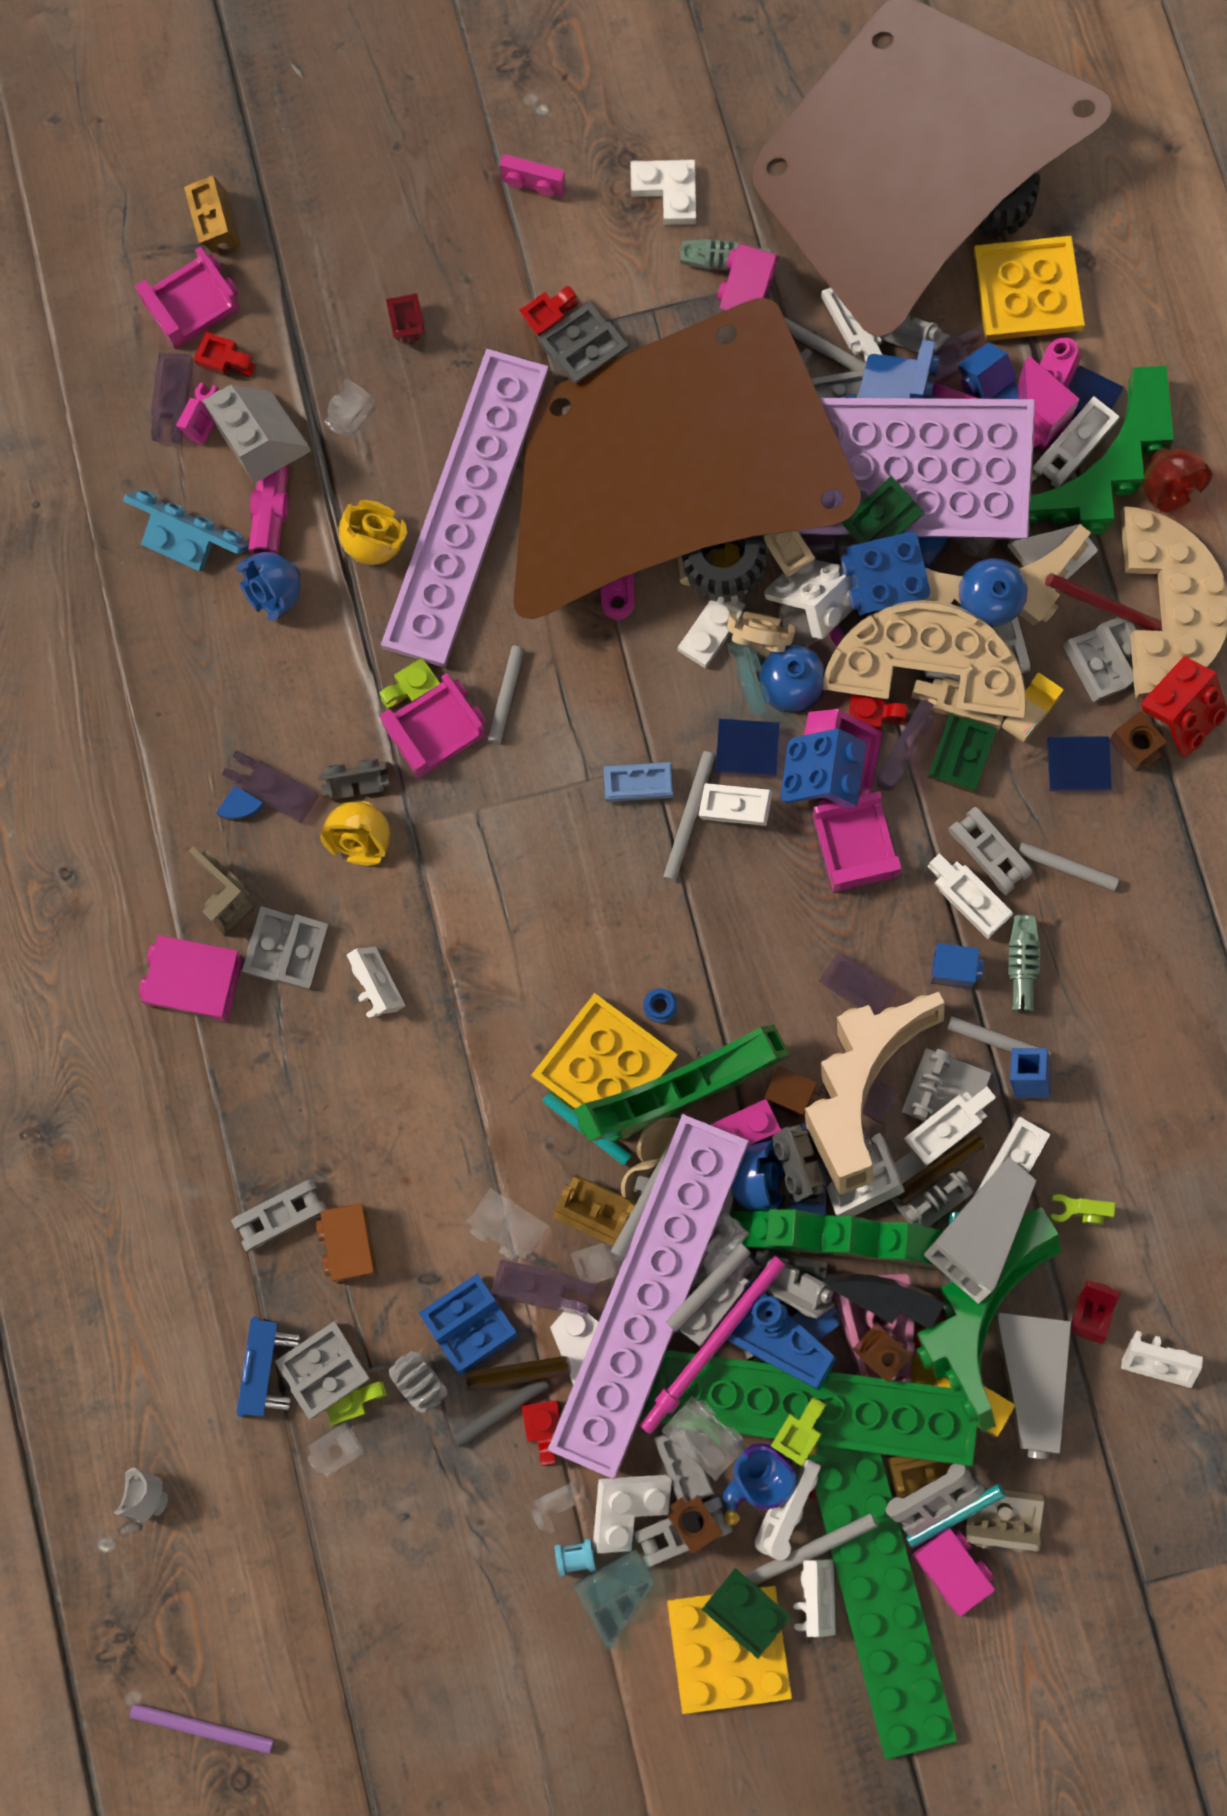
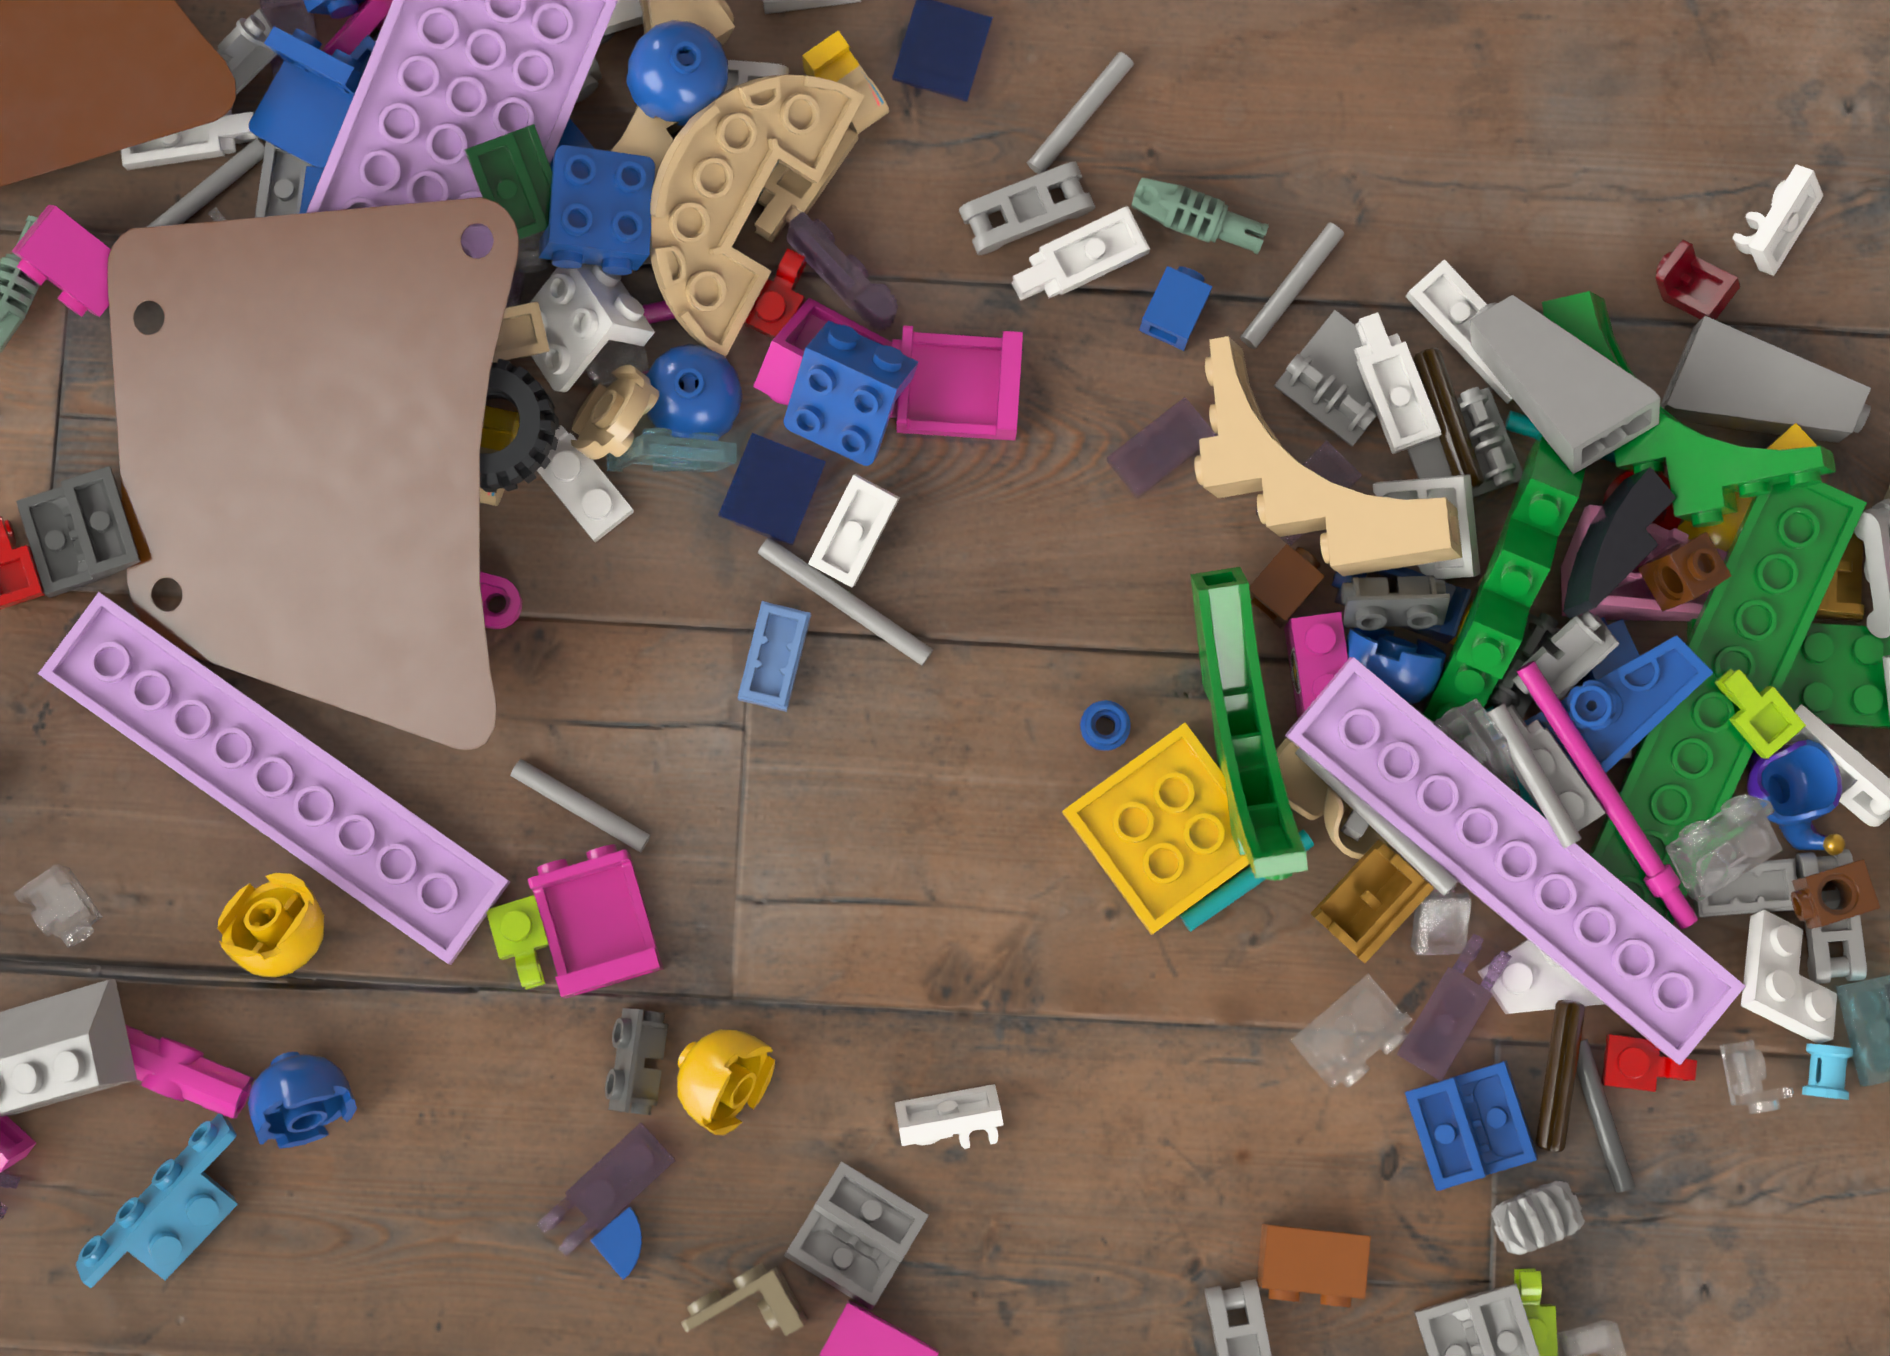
camera: 85 degrees left, 5 degrees up
dark green plate [927,713,997,793] -> none
blue brick [1010,1048,1052,1098] -> none
lime plate [1049,1194,1115,1225] -> none

